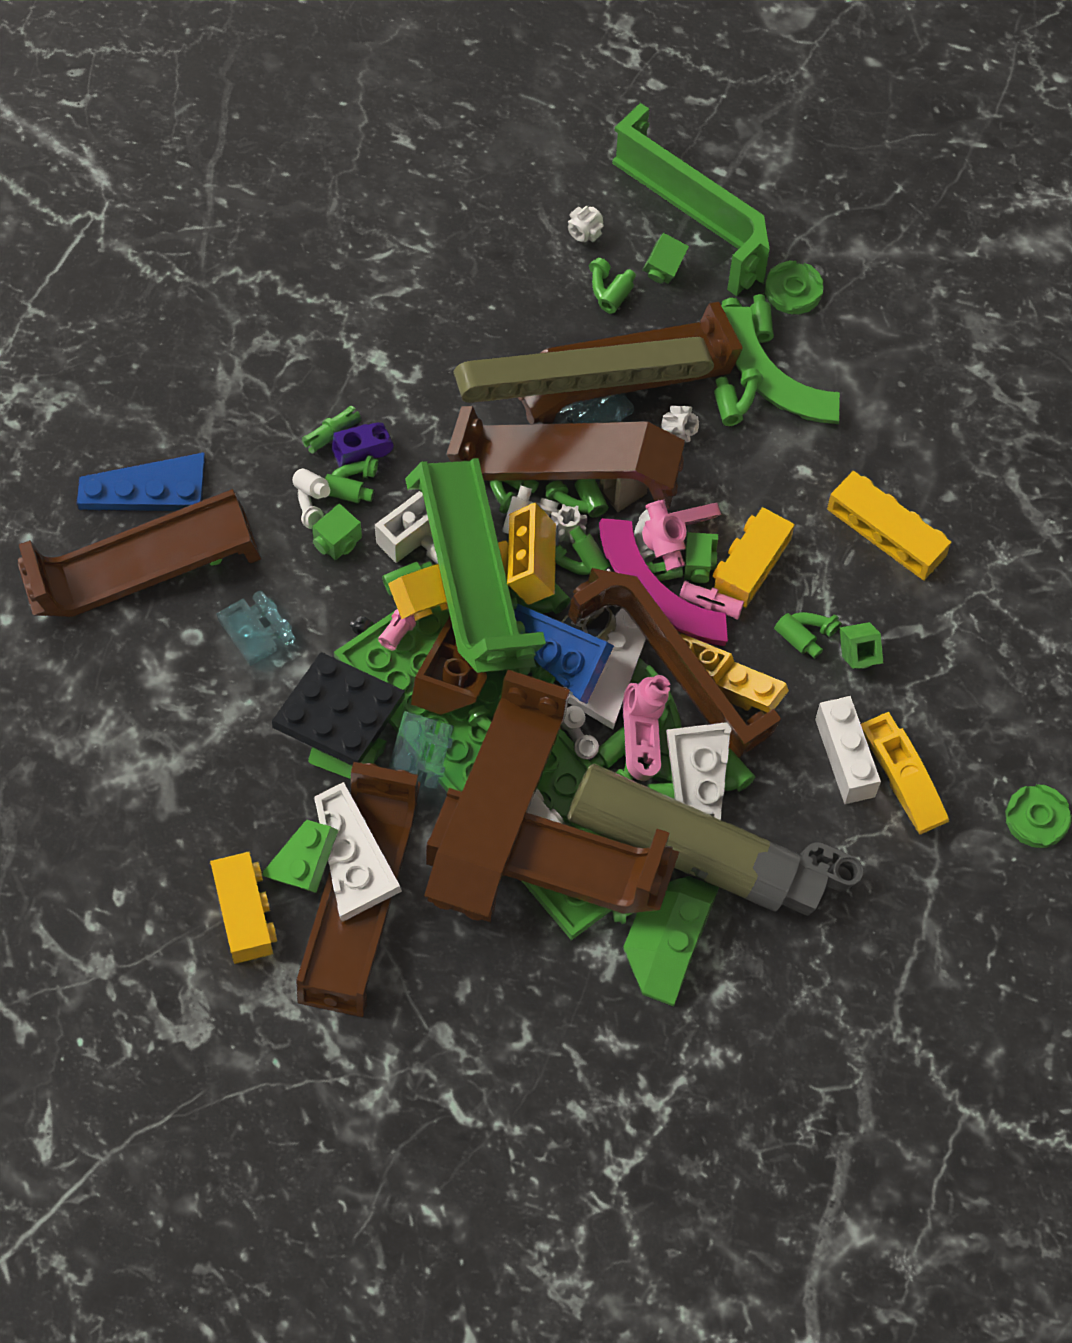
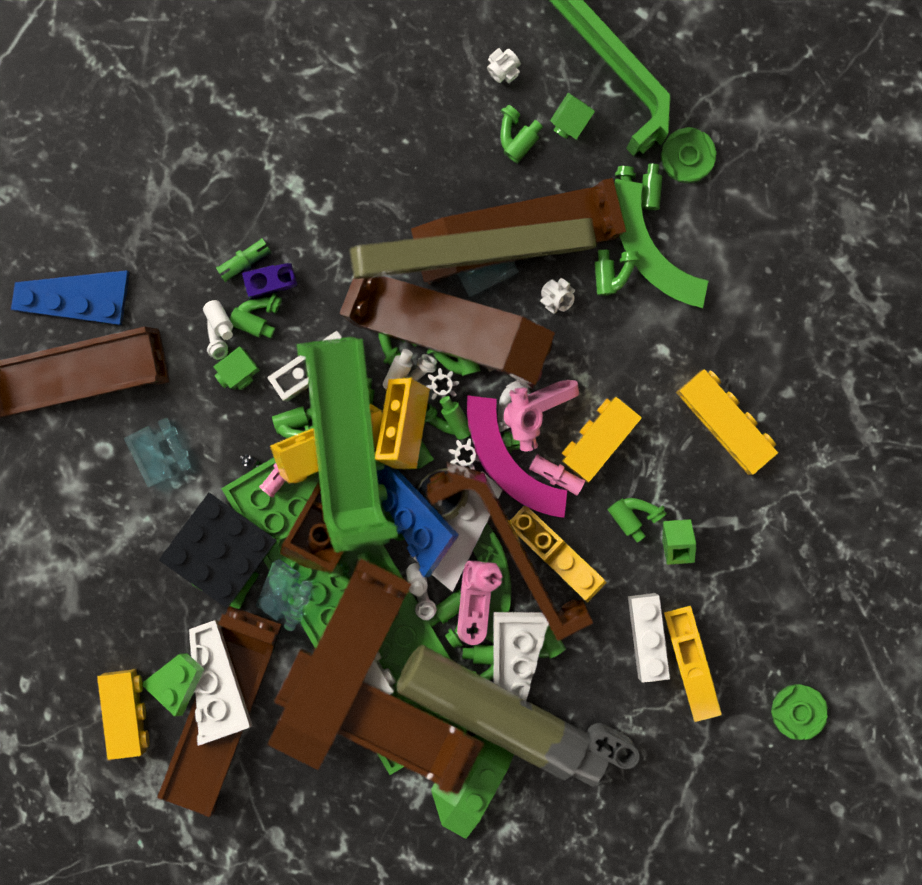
camera: 15 degrees right, 25 degrees up
bright green brick [684,532,718,583] -> none

